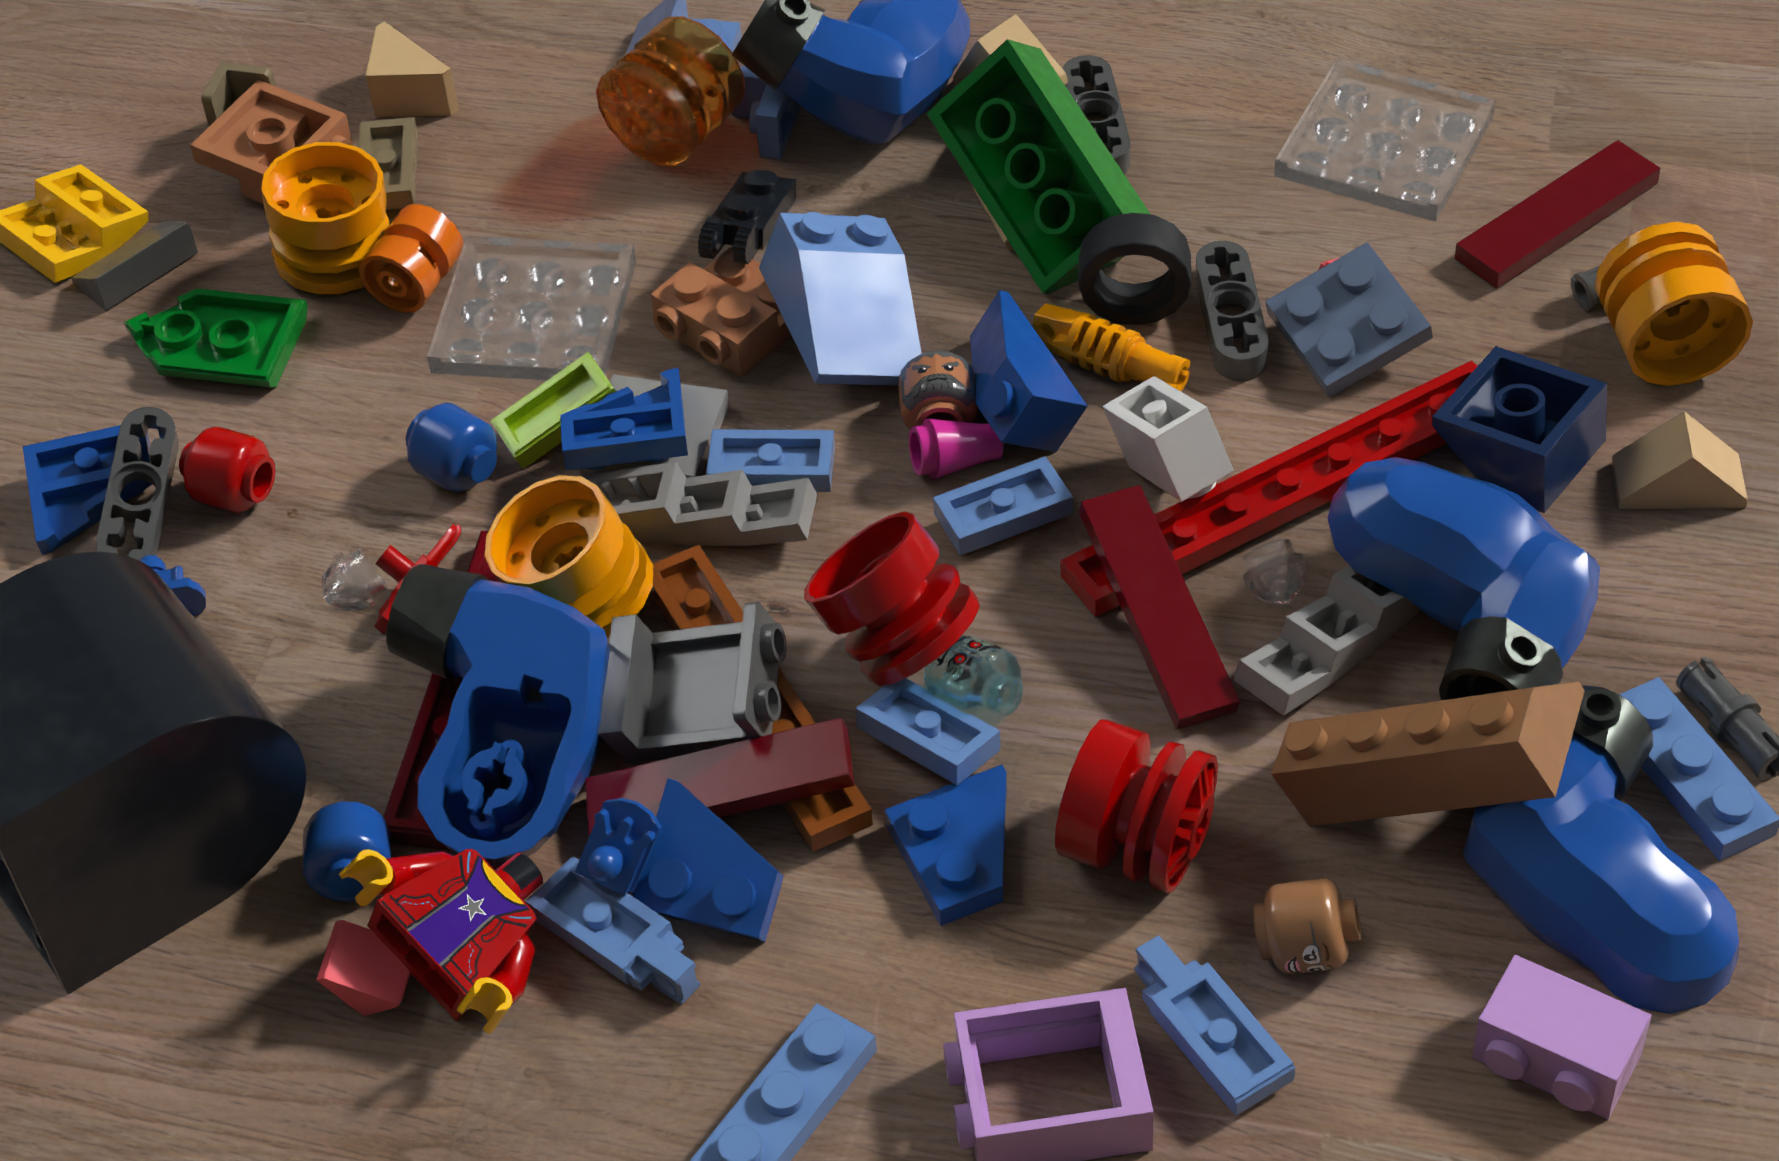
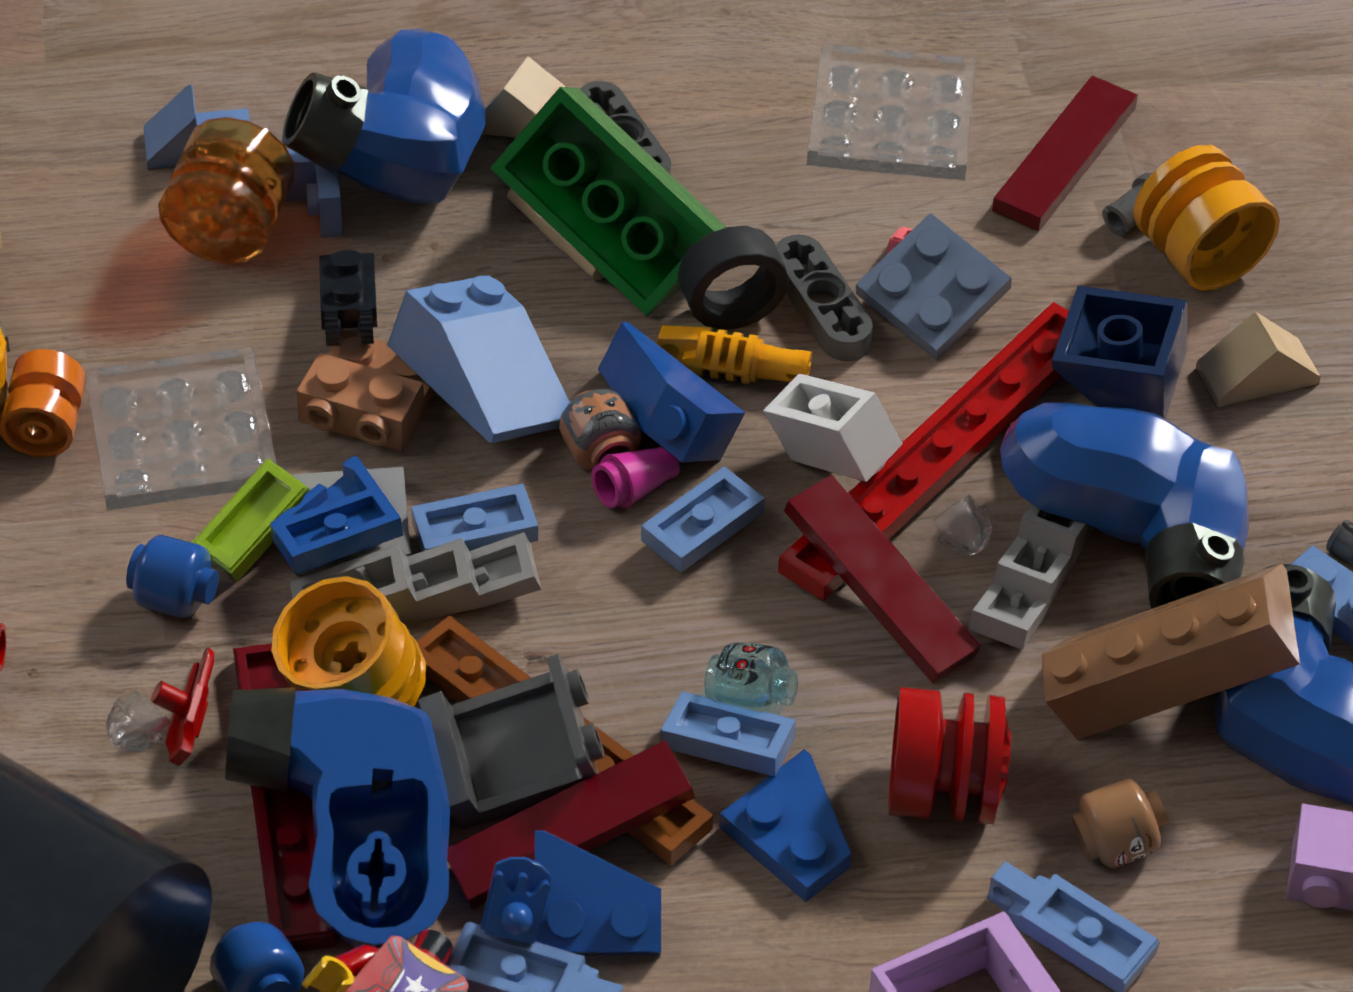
camera: 25 degrees left, 0 degrees up
red wheel [804,511,980,686] -> none

